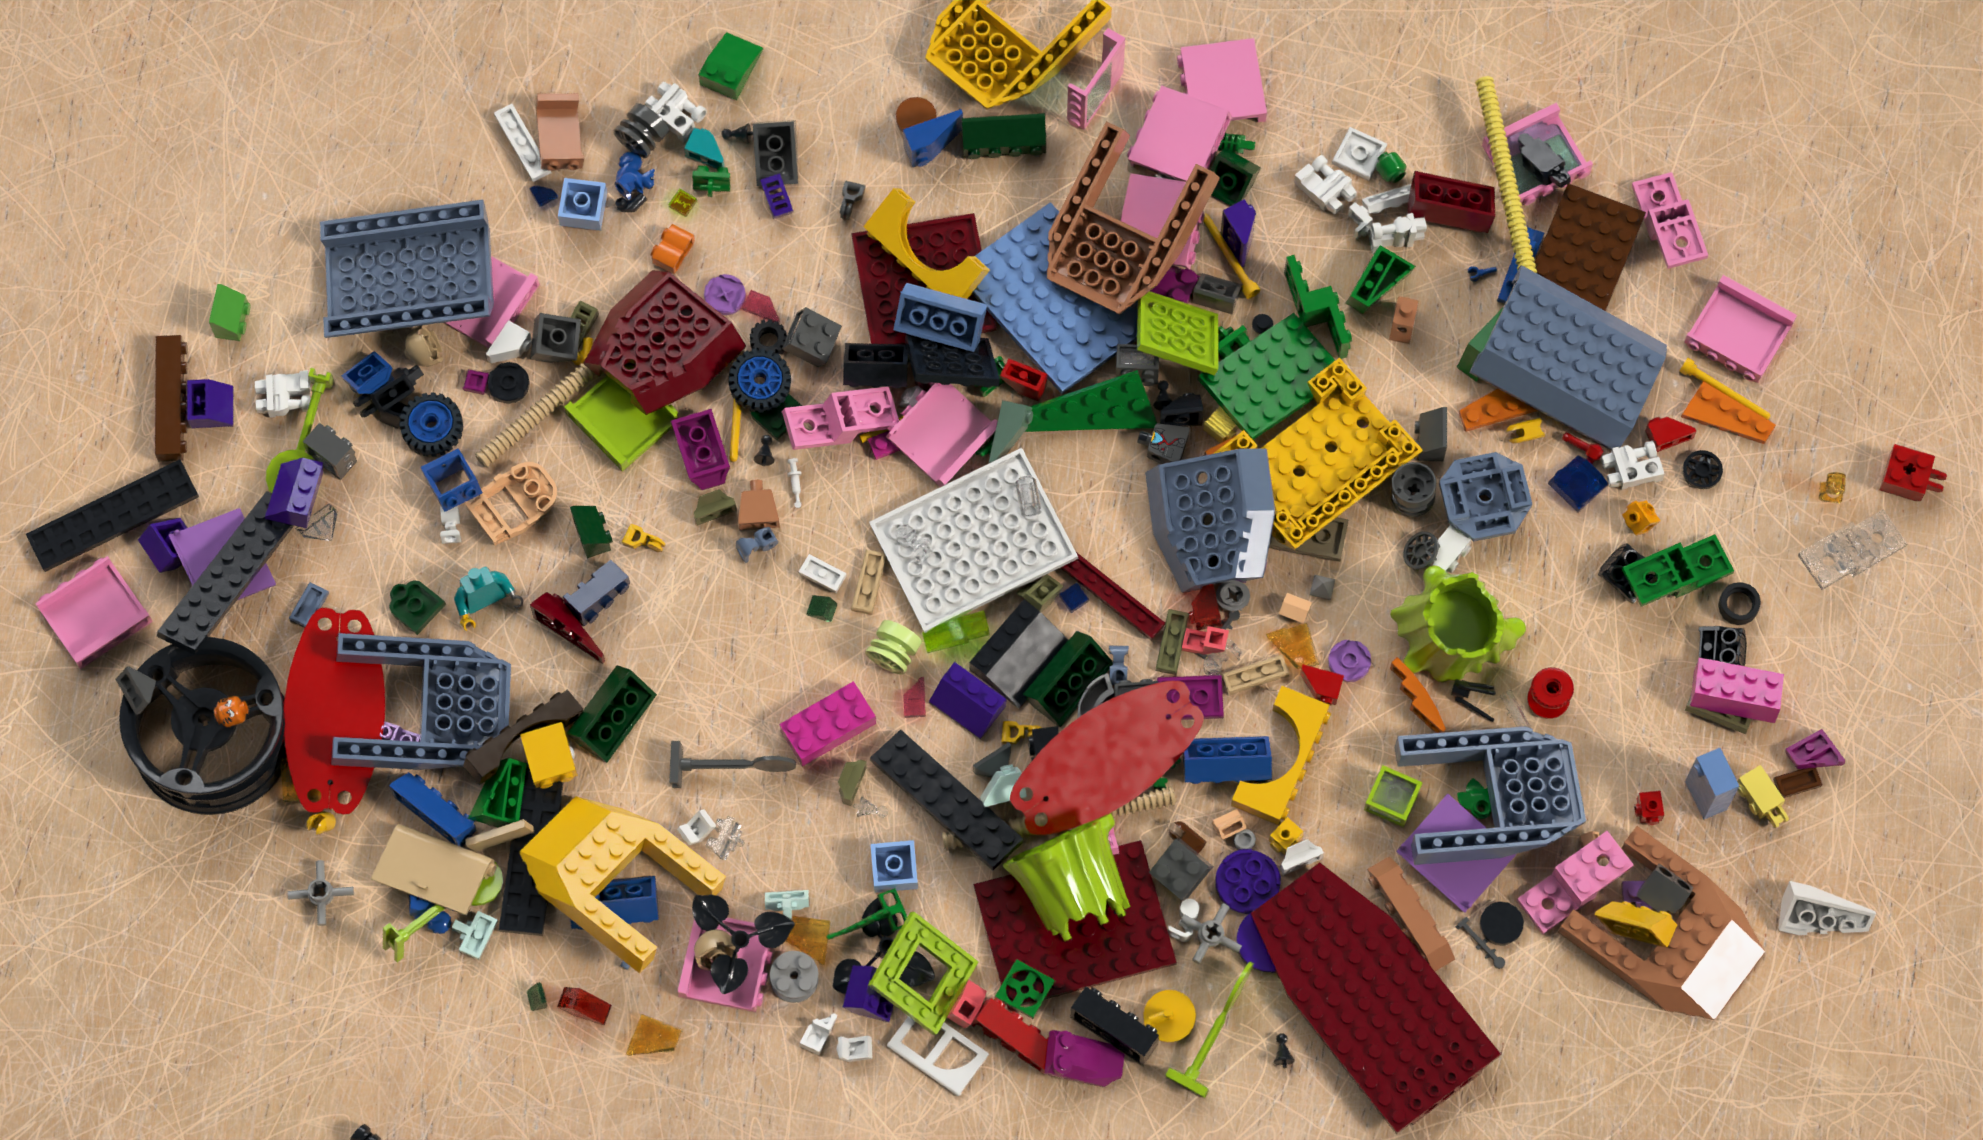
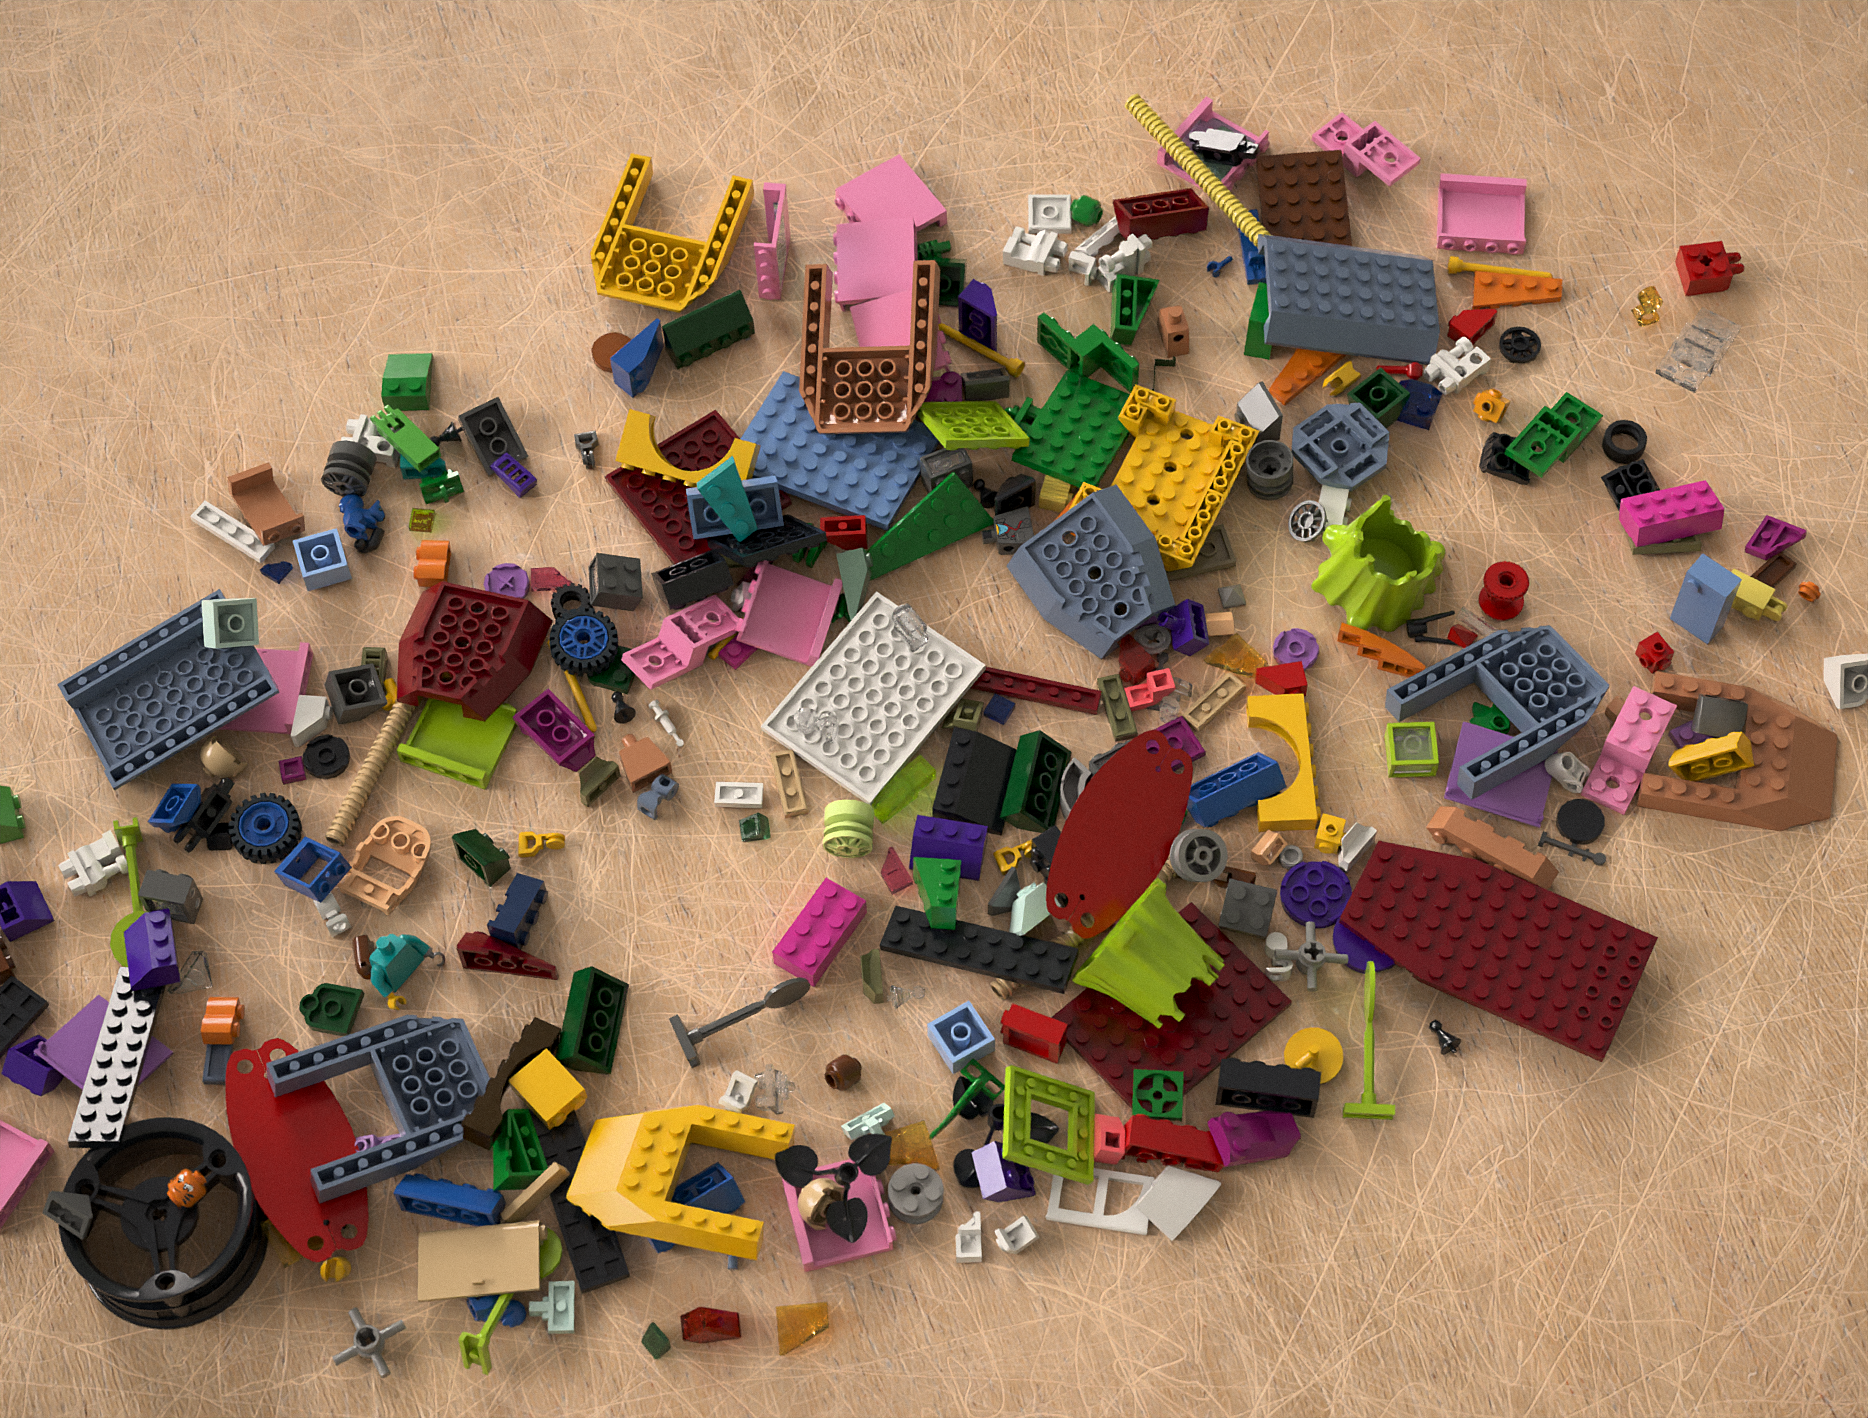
camera: 25 degrees left, 10 degrees down
sand blue leg [1109,645,1129,685] -> none
black plate [1252,314,1273,334] -> none
none -> orange brick [201,997,245,1045]
none -> light aqua slope [202,598,259,649]
none -> reddish brown piece [352,935,375,979]
none -> bright green hinge [370,405,441,472]
none -> teal wedge [696,456,758,542]
none -> reddish brown head [824,1054,862,1091]
none -> green wedge [913,857,961,930]
none -> red window [1000,1003,1068,1064]
none -> white slope [1135,1165,1221,1241]
none -> dark green piece [1152,356,1176,391]
none -> dark purple brick [1157,599,1210,656]
none -> light grey wheel [1170,829,1228,882]
none -> dark green slope [1347,367,1411,429]
none -> red slope [1447,624,1478,648]
none -> white piece [1545,752,1590,793]
none -> orange plate [1798,581,1821,602]

